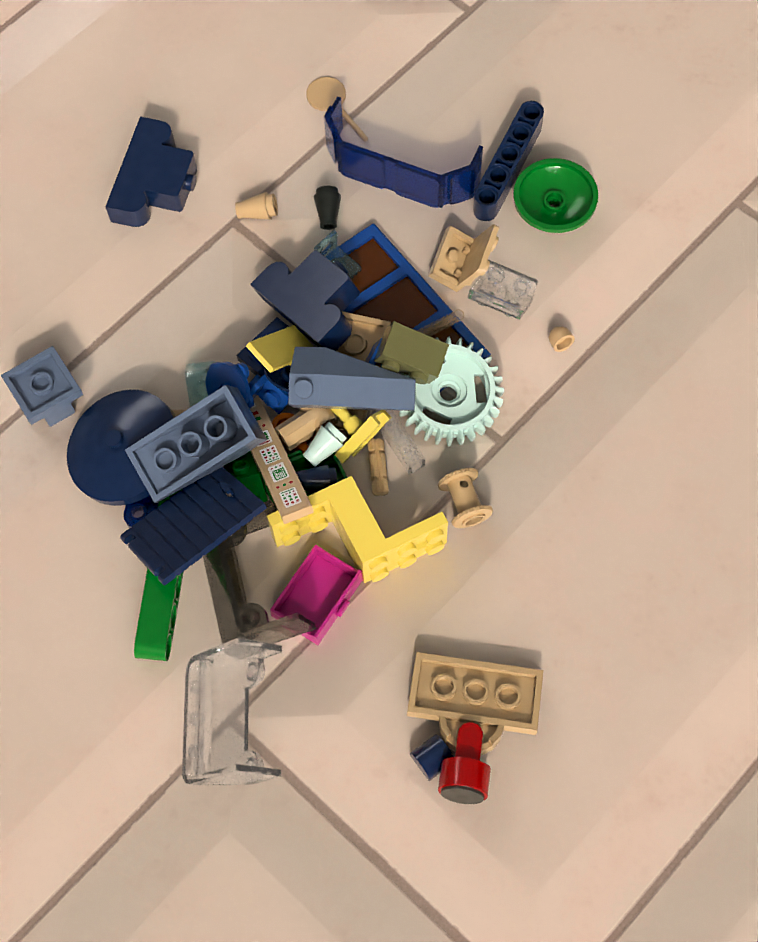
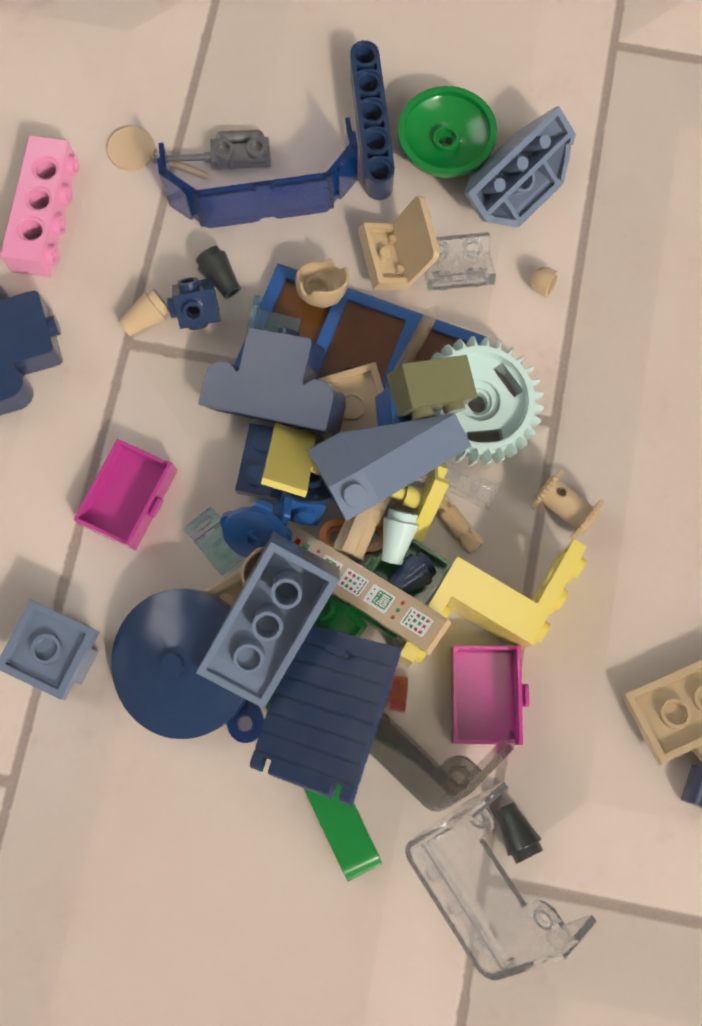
camera: 35 degrees left, 10 degrees up
none -> bright pink brick [0,136,79,277]
none -> dark pink container [73,439,178,551]
none -> flat silver piece [151,130,271,170]
none -> dark blue brick [167,277,221,330]
none -> tan hair [295,259,349,308]
none -> clear red tile [389,675,408,714]
none -> sand blue wedge [464,106,576,227]
none -> pearl dark grey cone [495,802,543,864]

